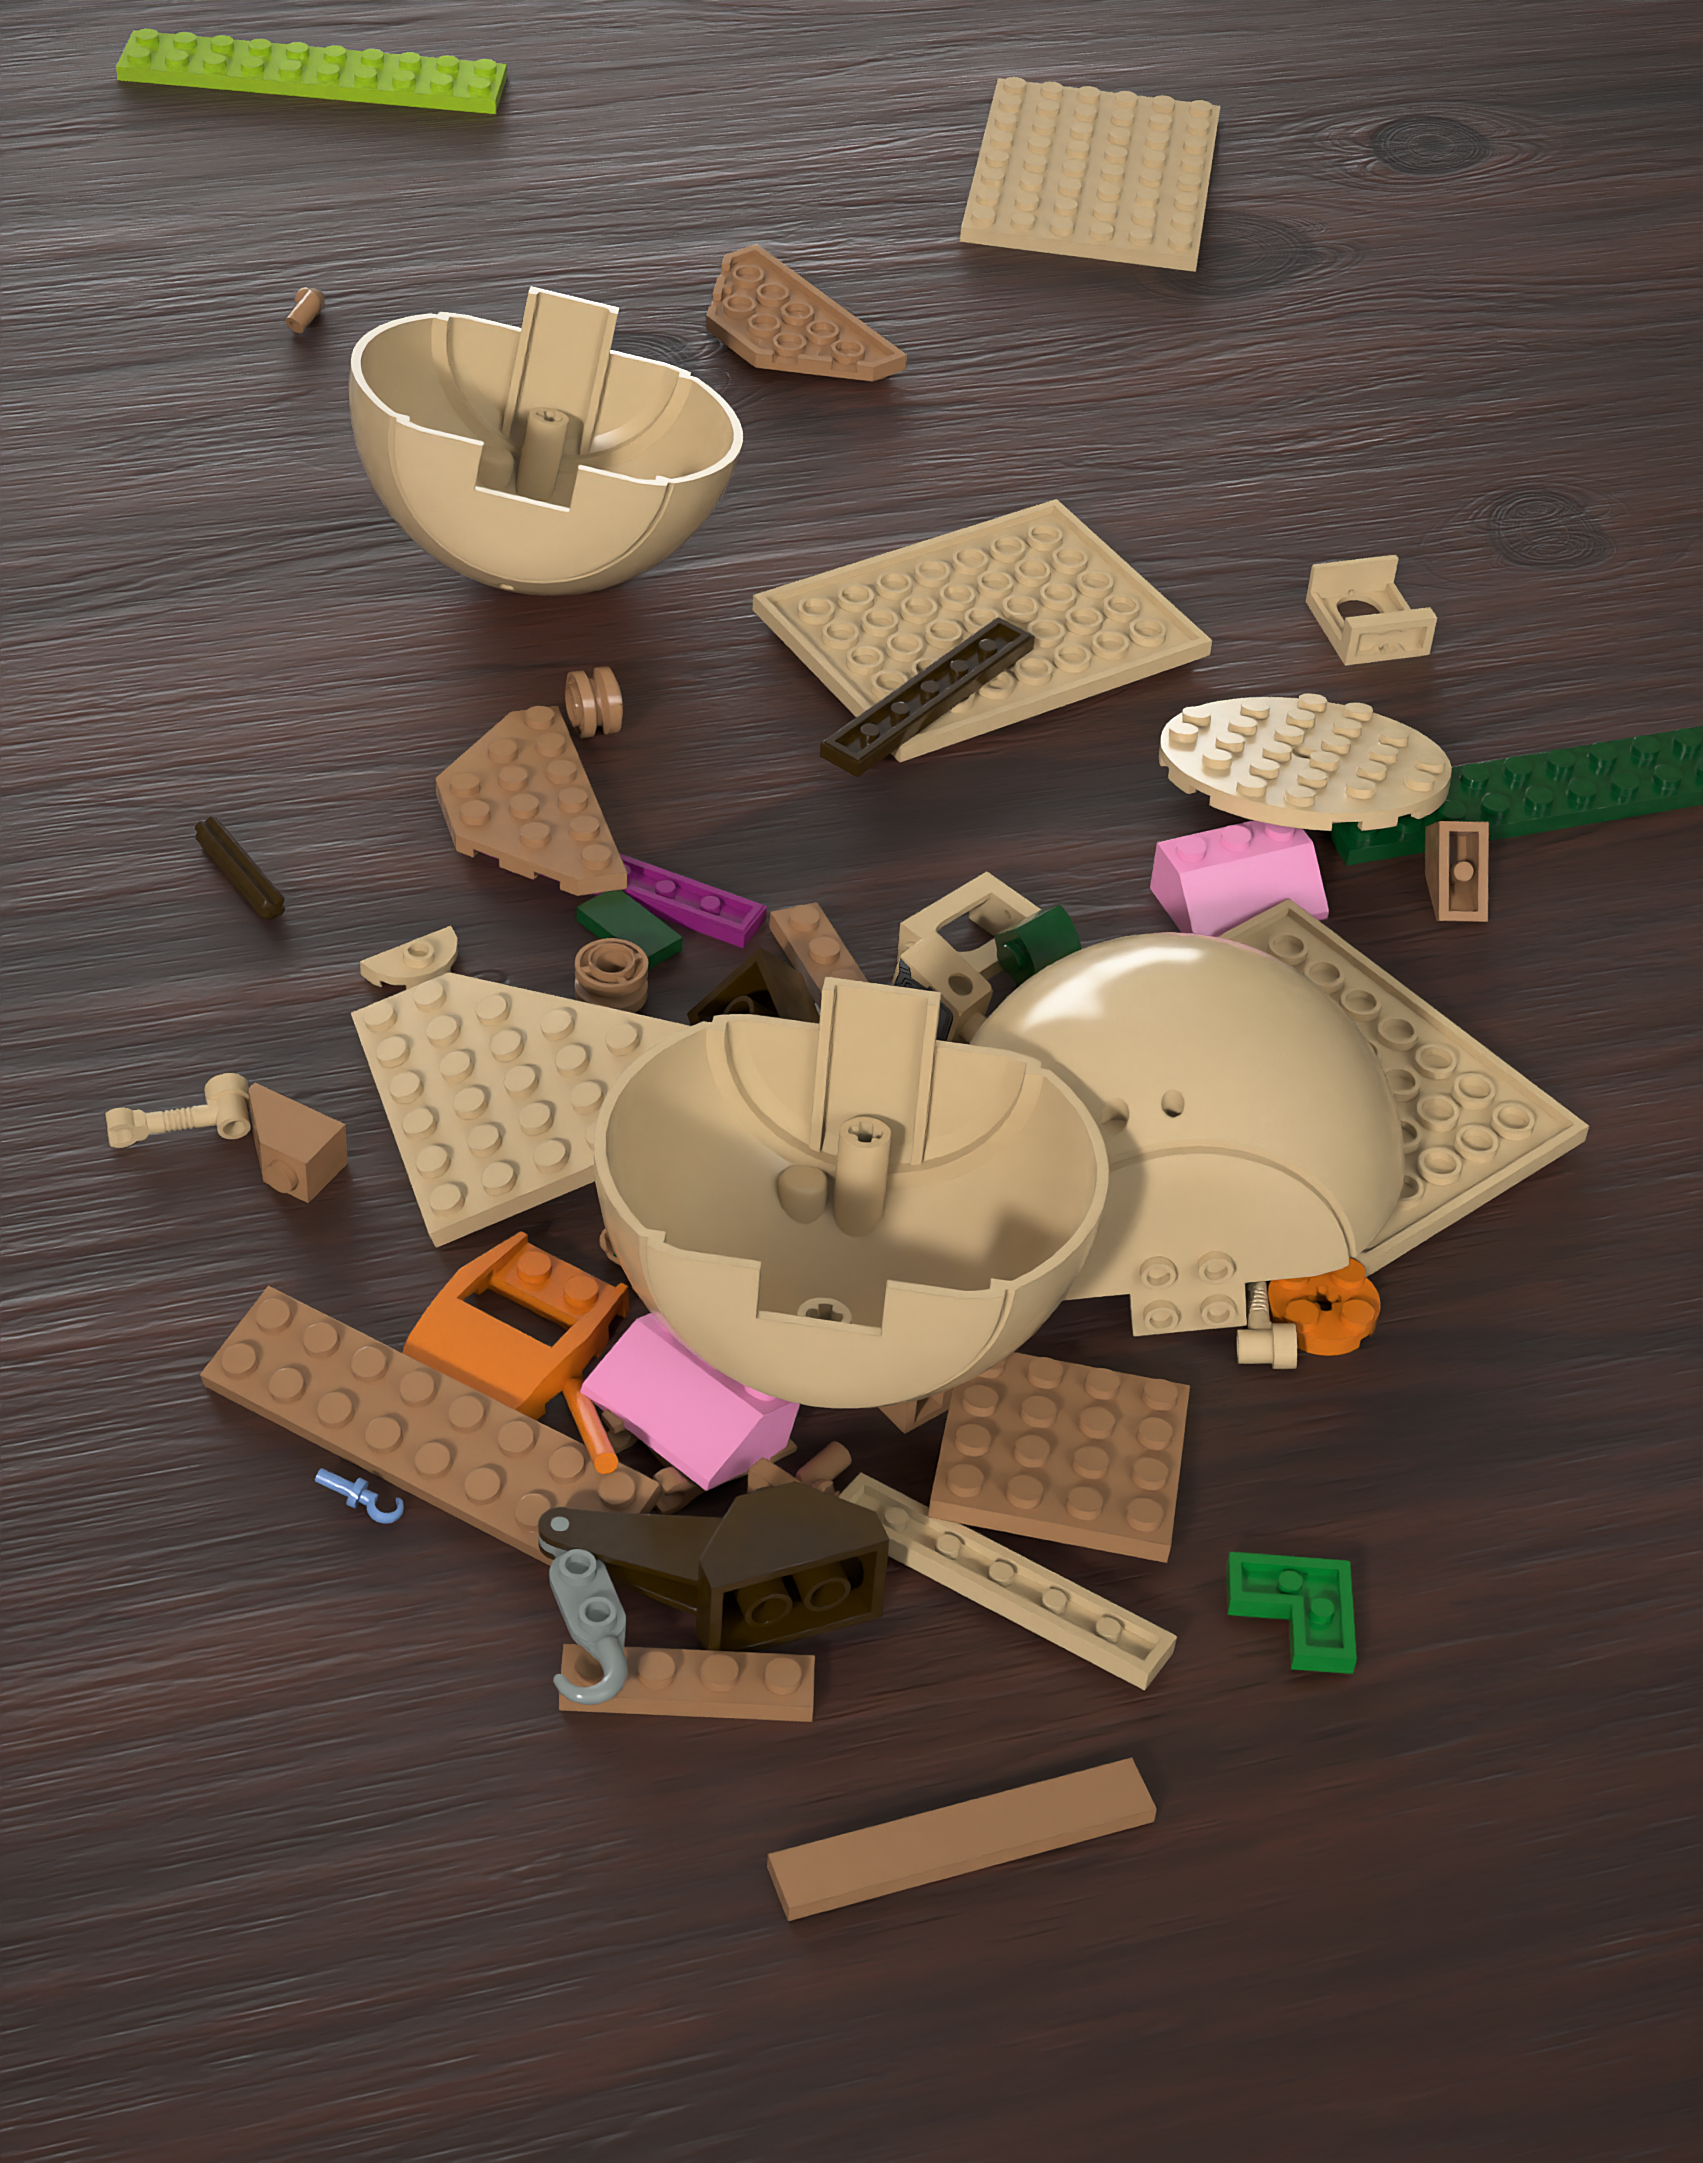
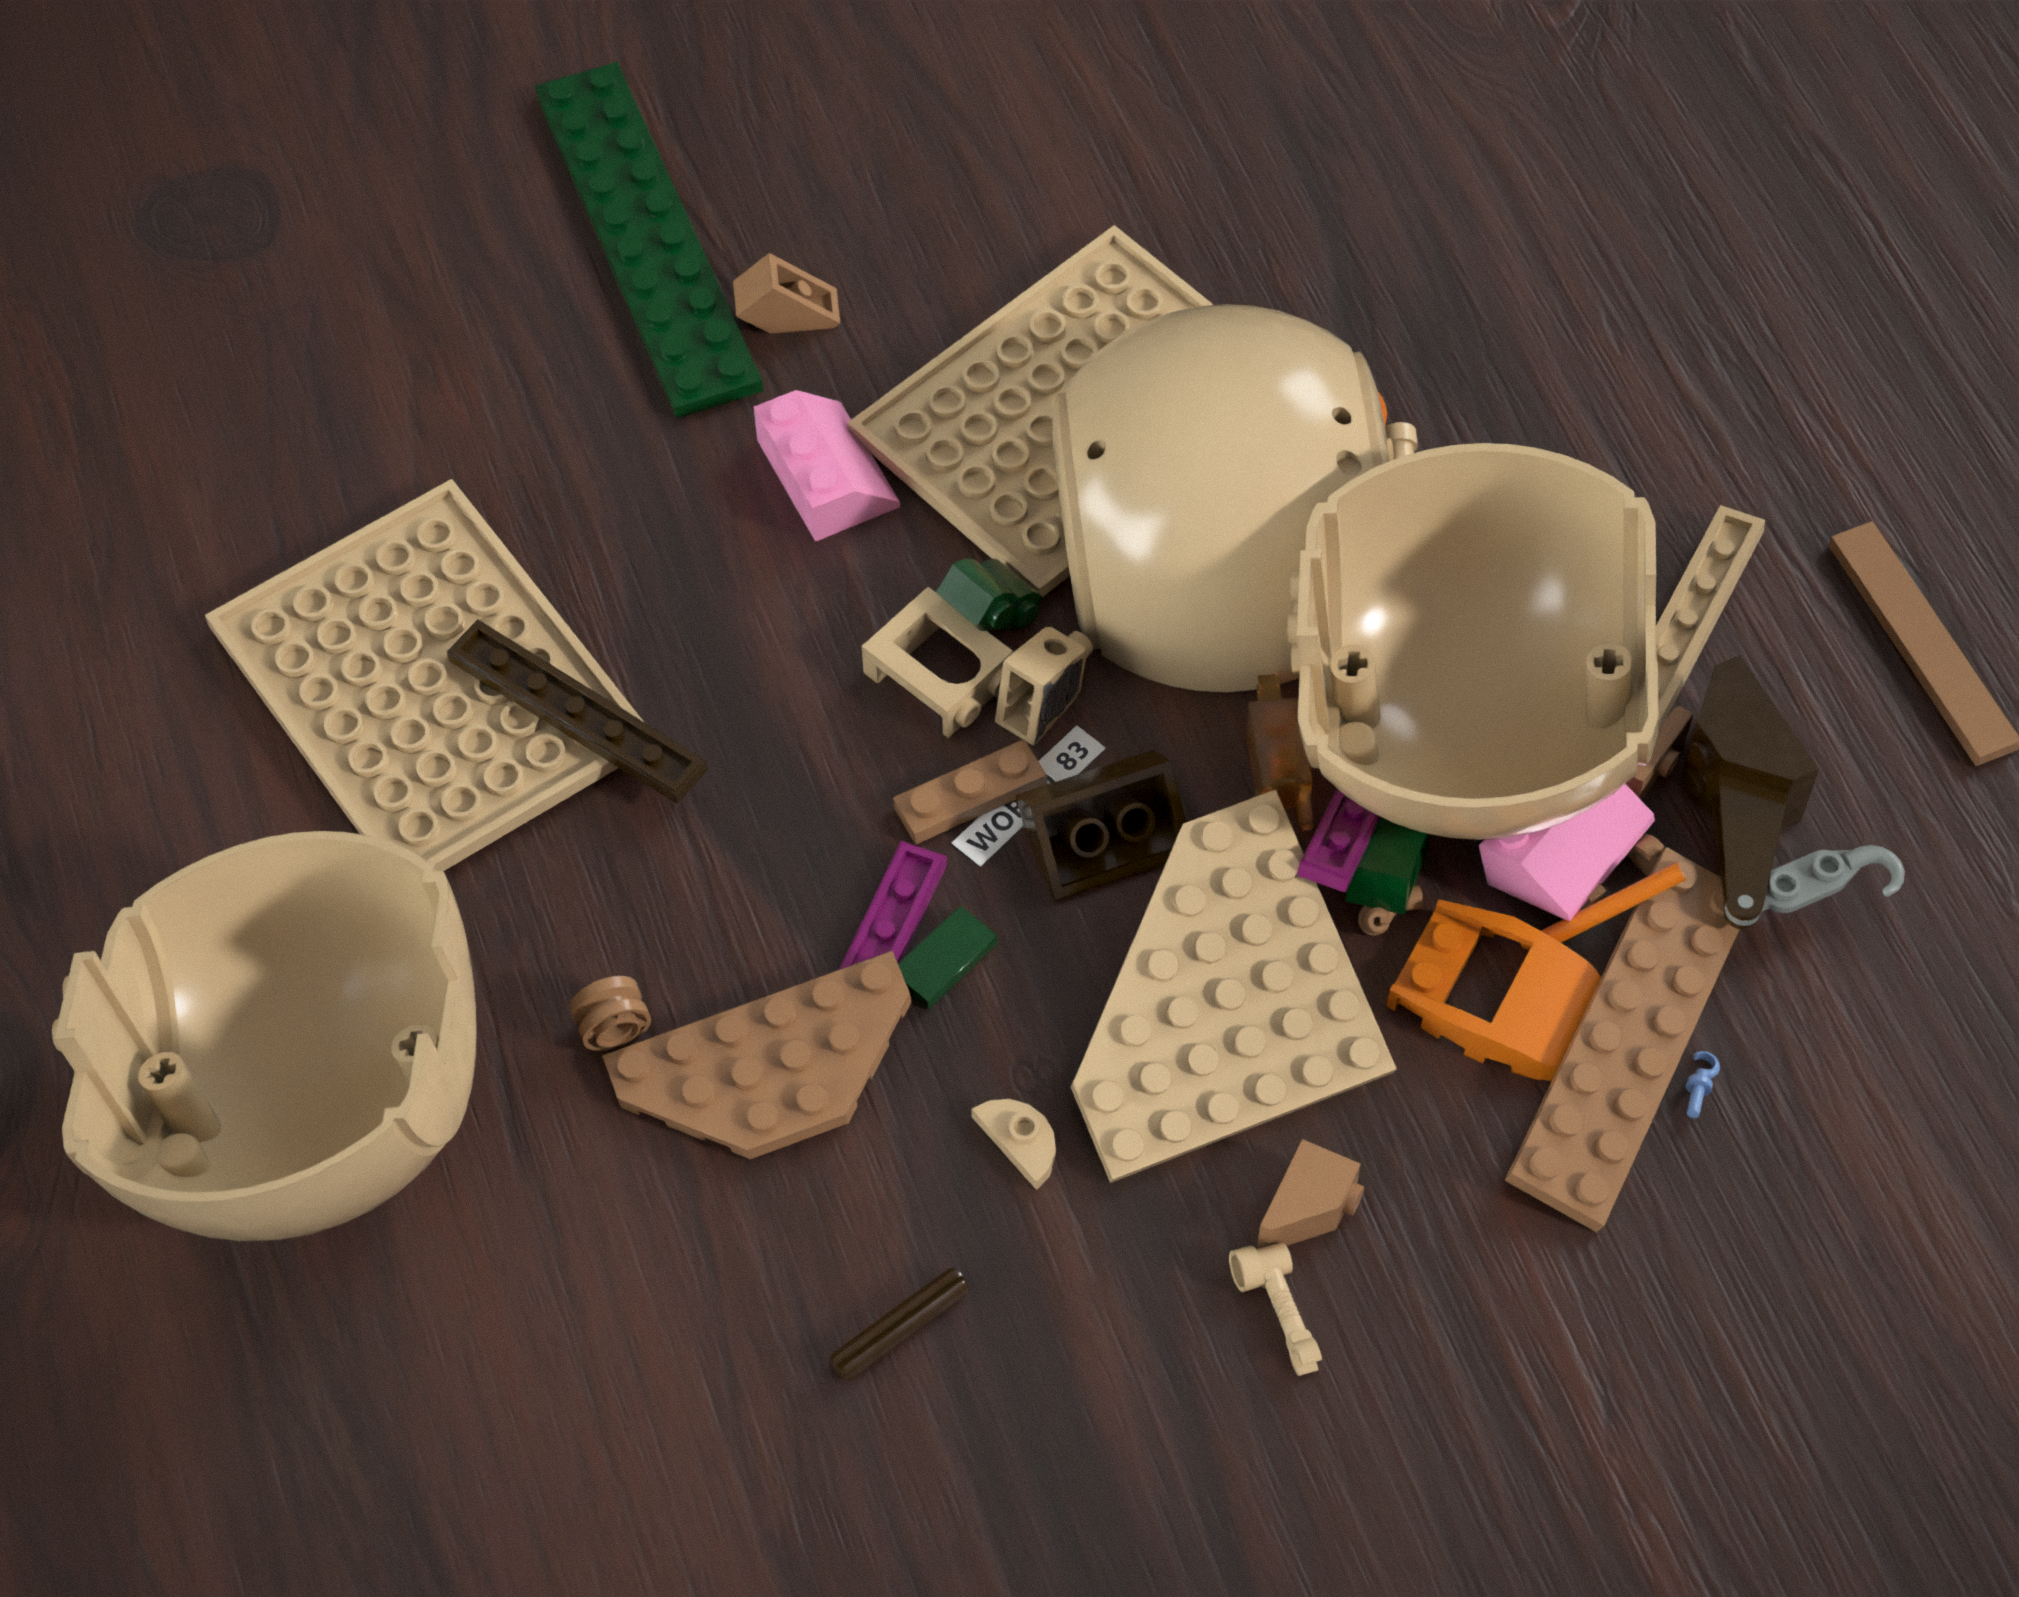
camera: 90 degrees left, 15 degrees up
medium nougat plate [559,1644,815,1722] -> none
medium nougat wheel [575,938,648,1013] -> none
tan plate [1159,693,1452,831] -> none
green plate [1226,1552,1357,1674] -> none
tan panel [1306,555,1437,666] -> none

